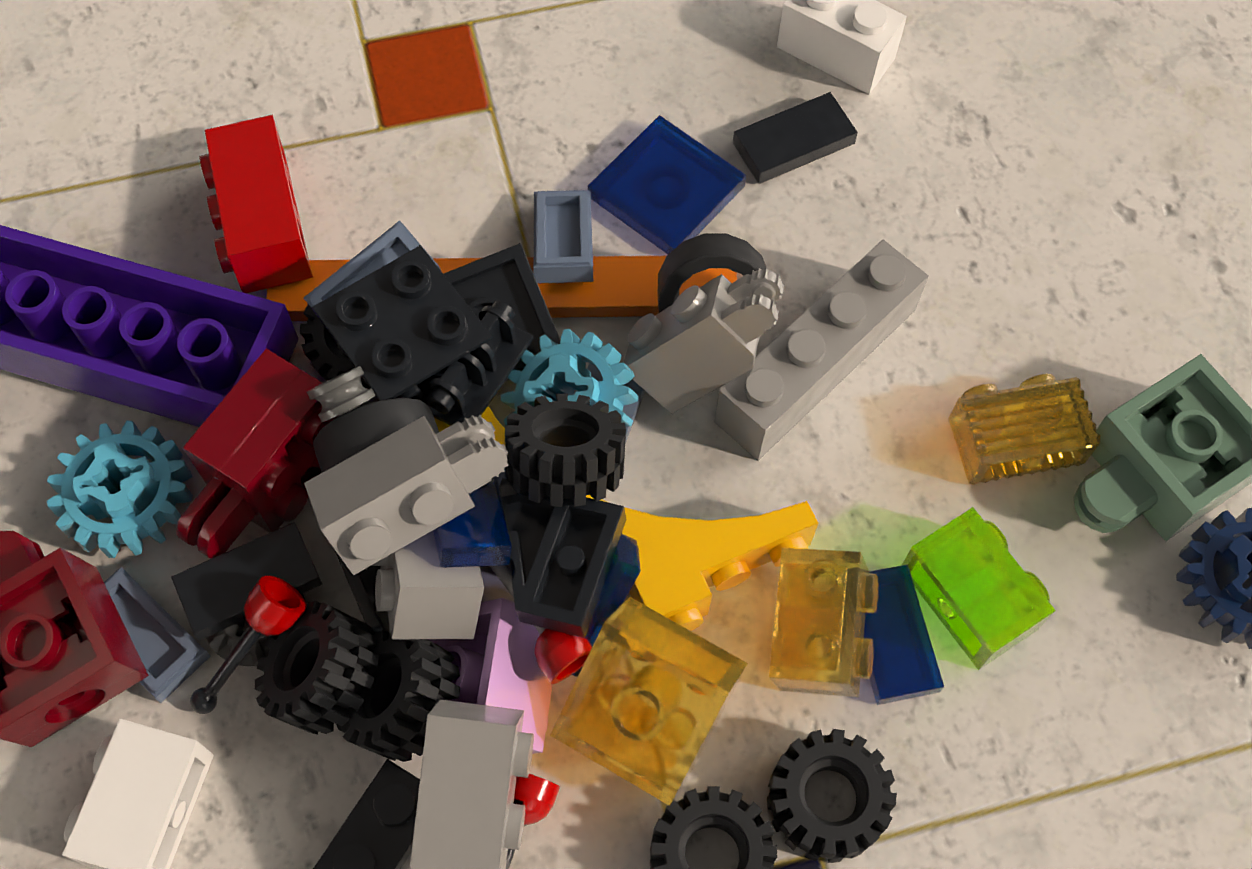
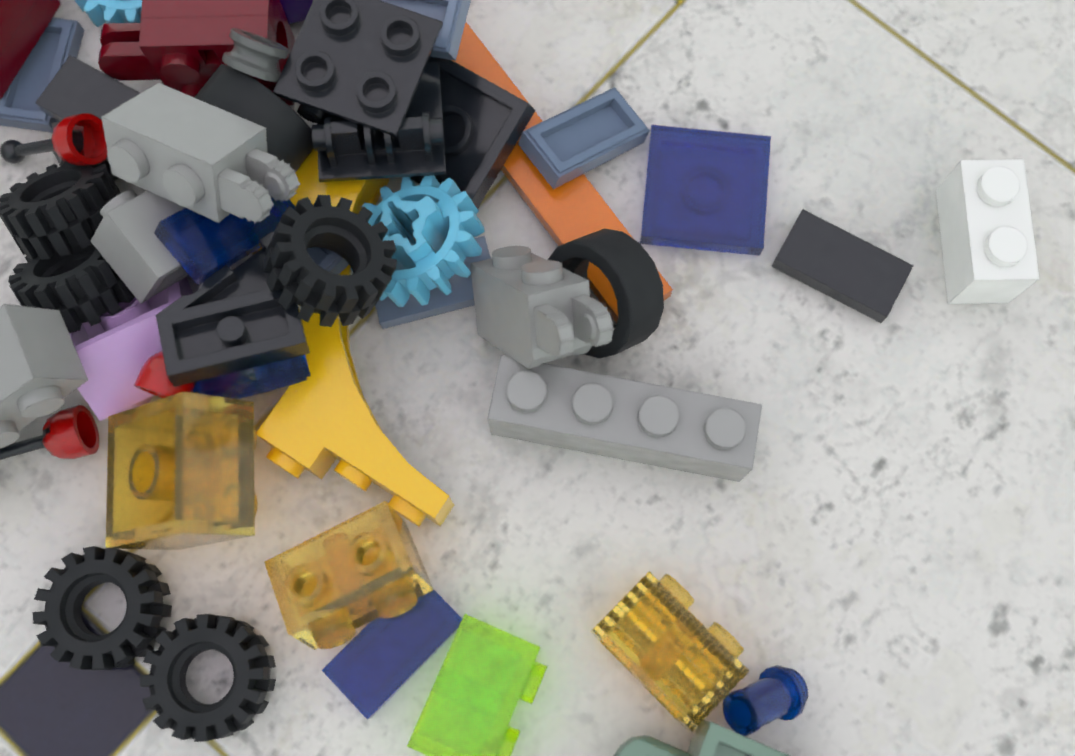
camera: 60 degrees right, 10 degrees up
none -> clear blue pin [722,665,808,736]

